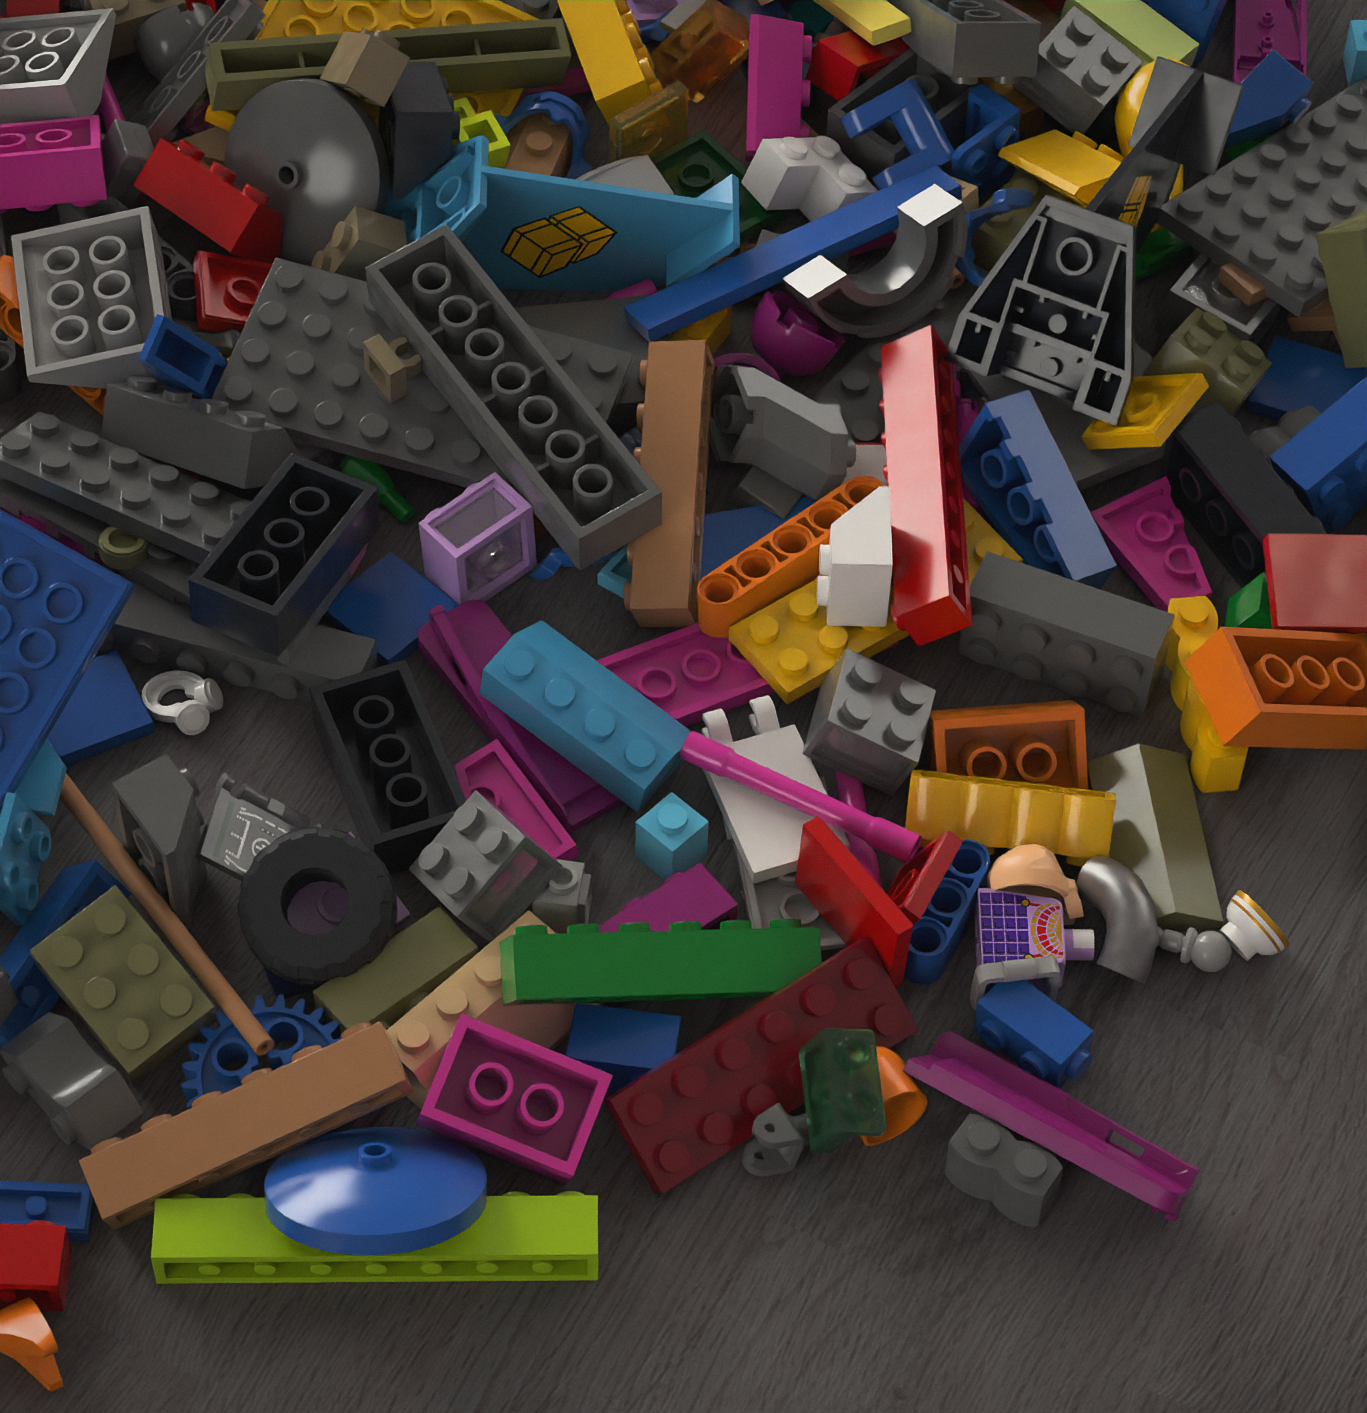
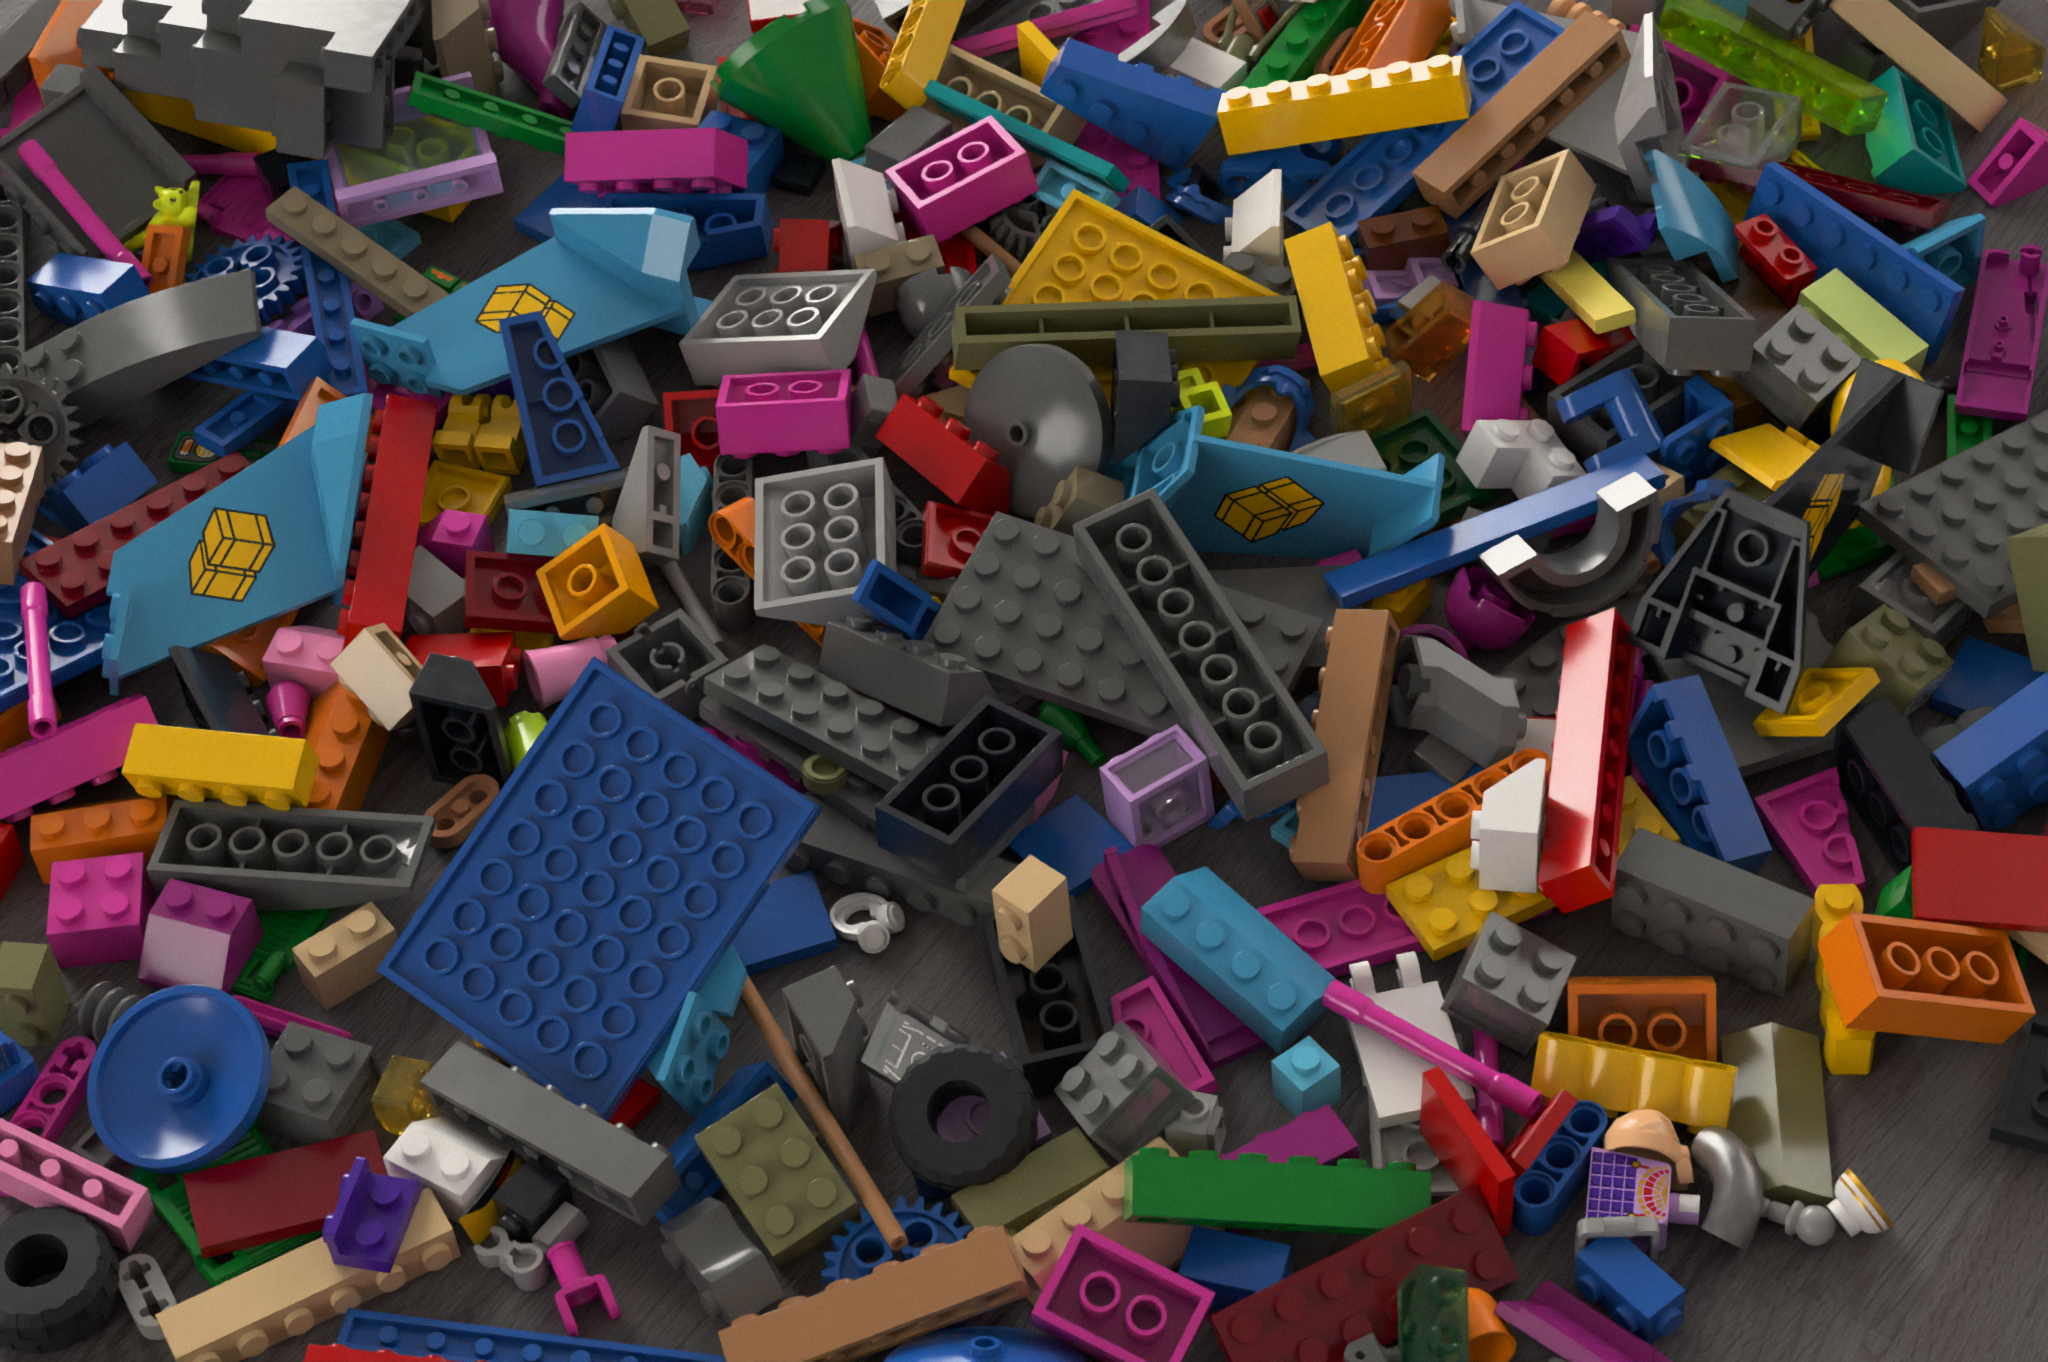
camera: 15 degrees right, 5 degrees down
dark tan brick [319,28,410,107] -> none
dark tan tile [363,334,422,403] -> none
blue slope [1223,49,1314,150] -> none
none -> tan brick [992,854,1073,973]

